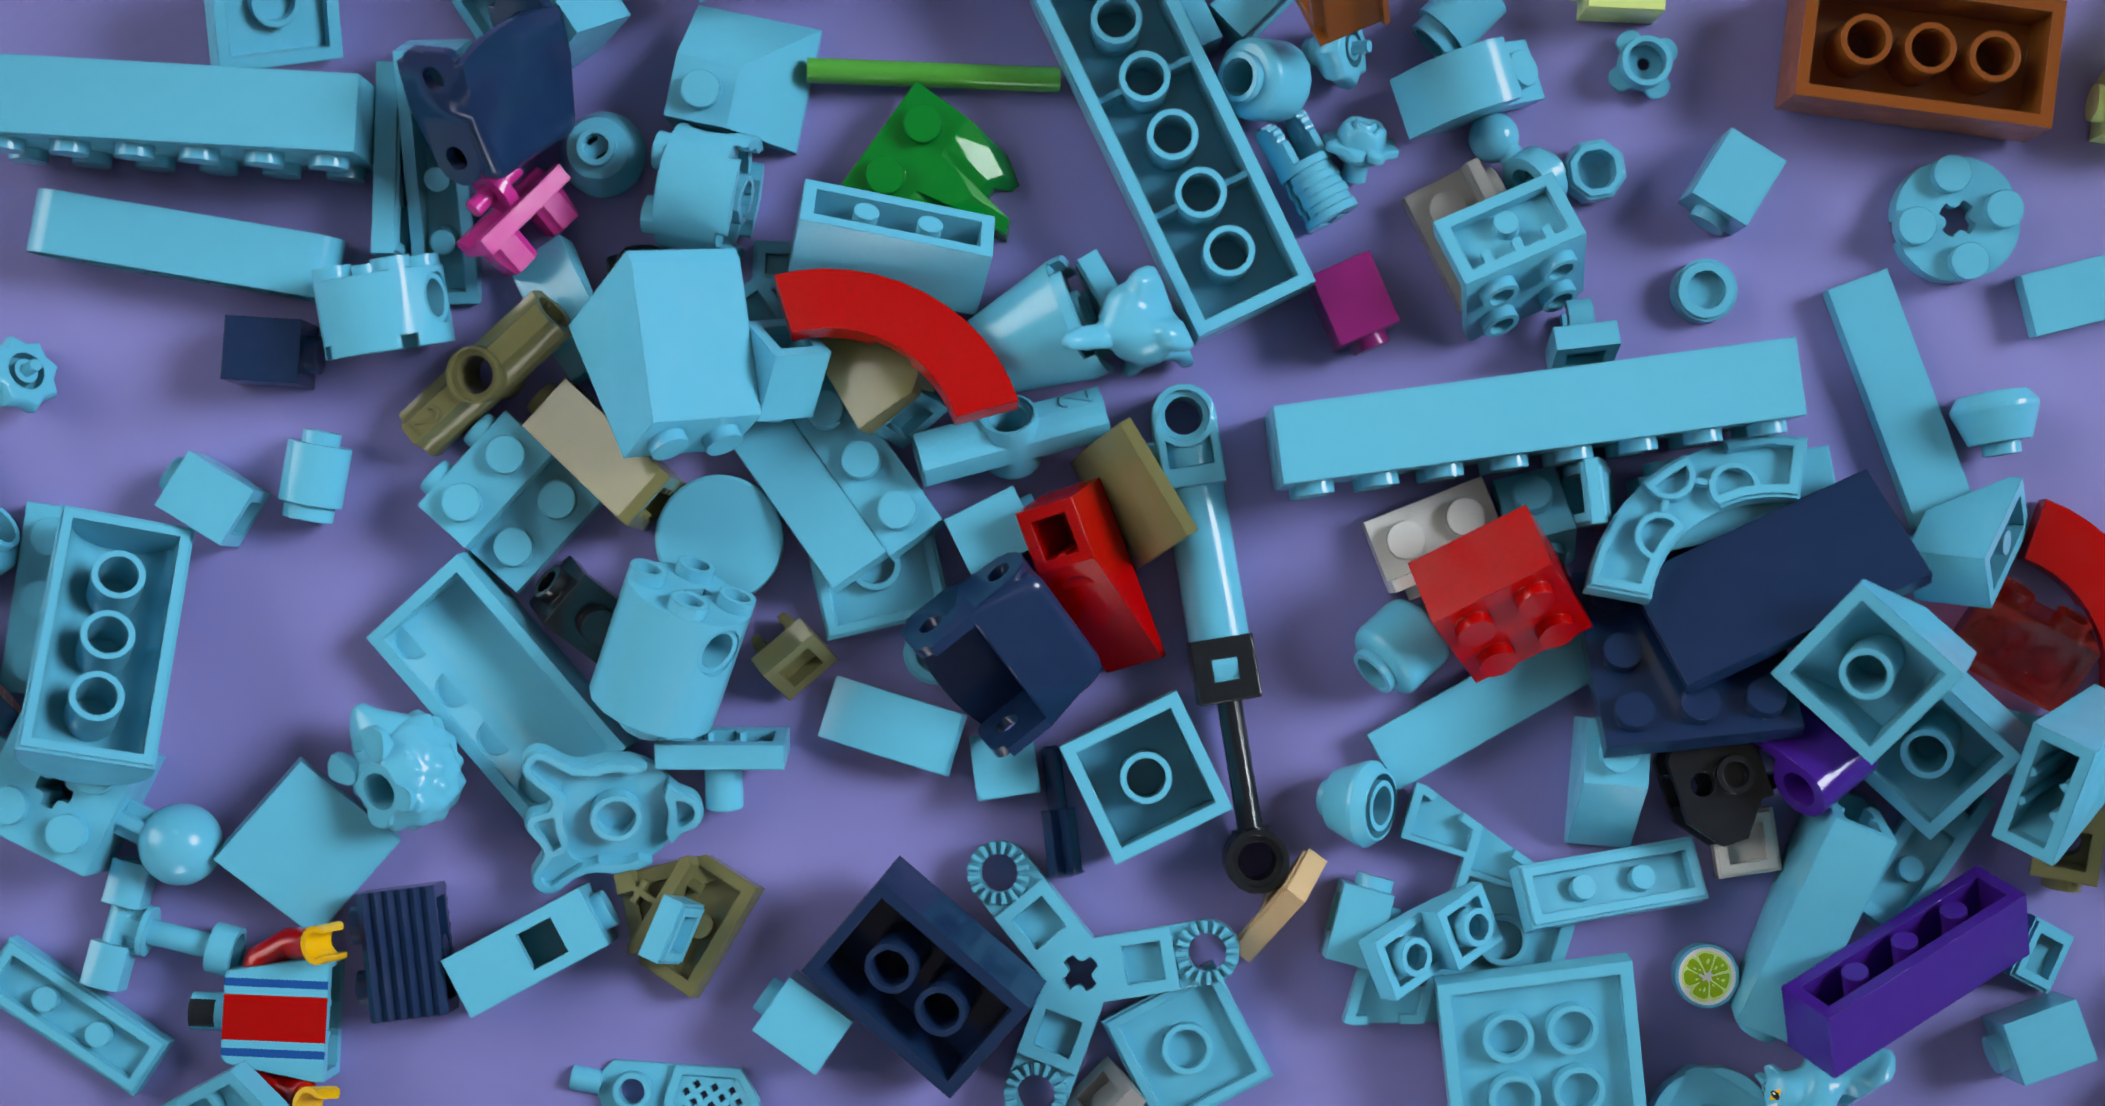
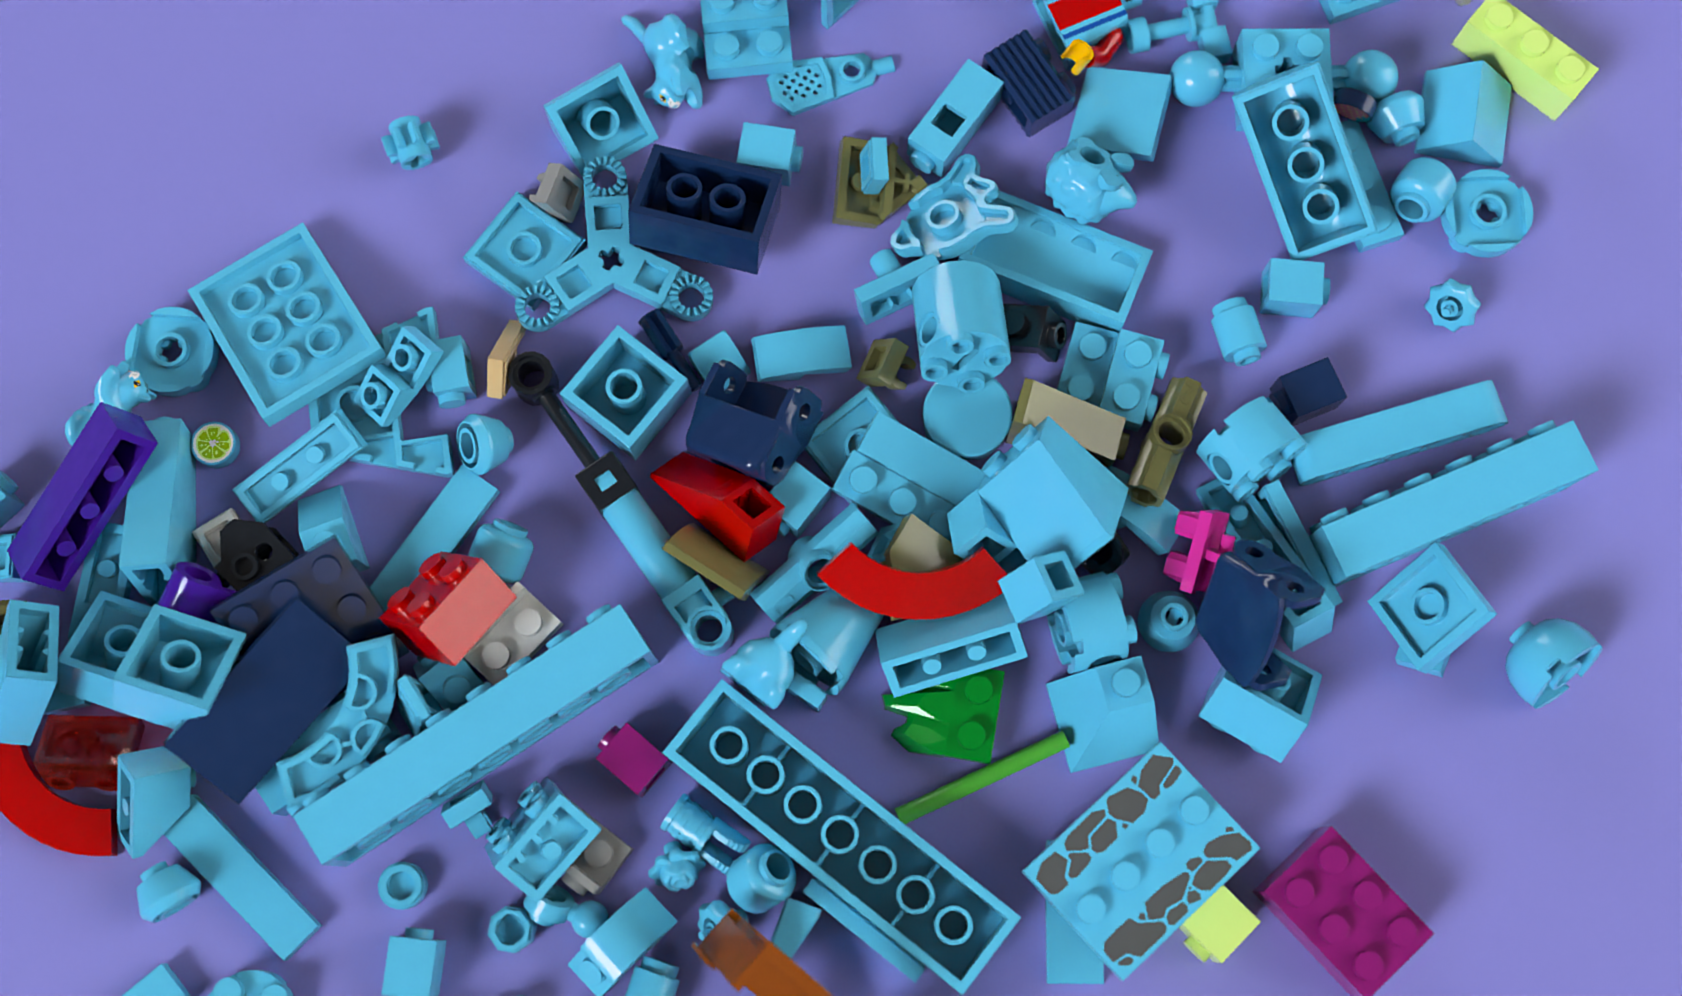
camera: 155 degrees right, 10 degrees down
none -> medium azure brick [998,550,1085,624]

